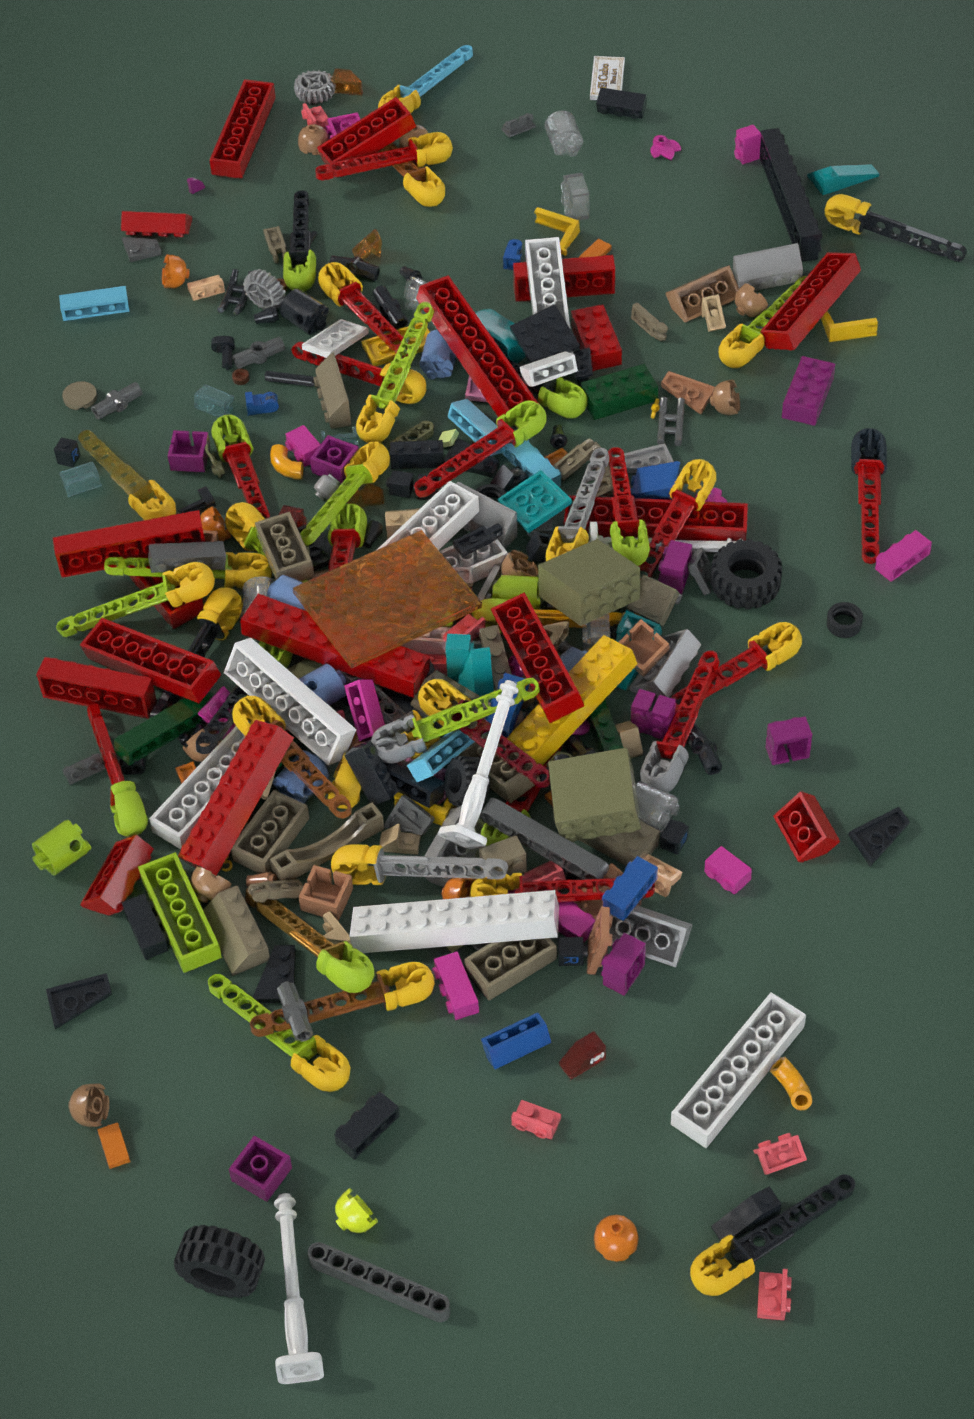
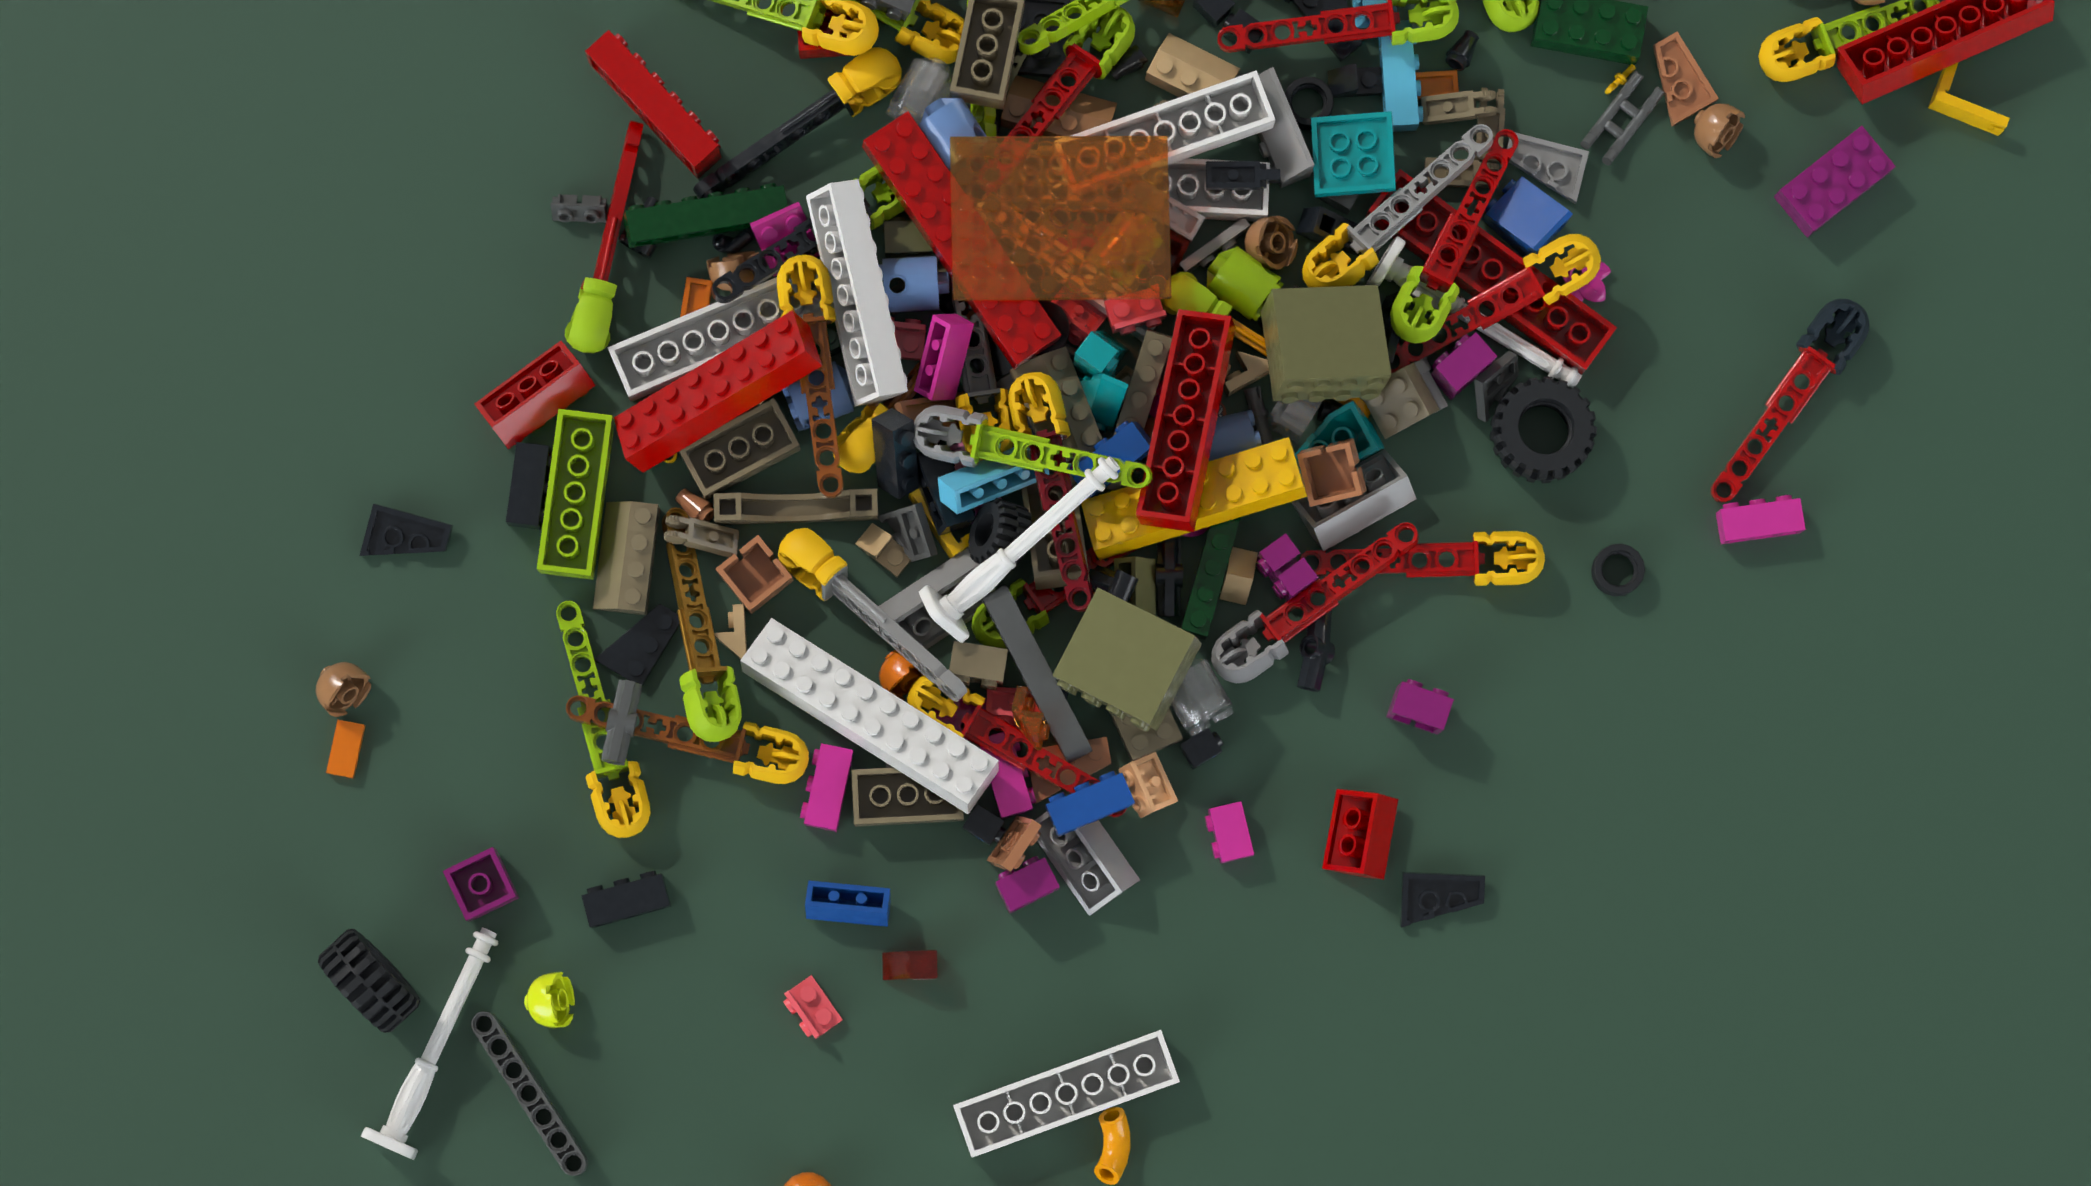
camera: 20 degrees right, 30 degrees up
lime cylinder [32,820,92,875] -> none
red brick [80,618,221,703] -> none
medium nougat cylinder [190,866,231,904] -> none
none -> clear orange slope [1012,686,1050,750]

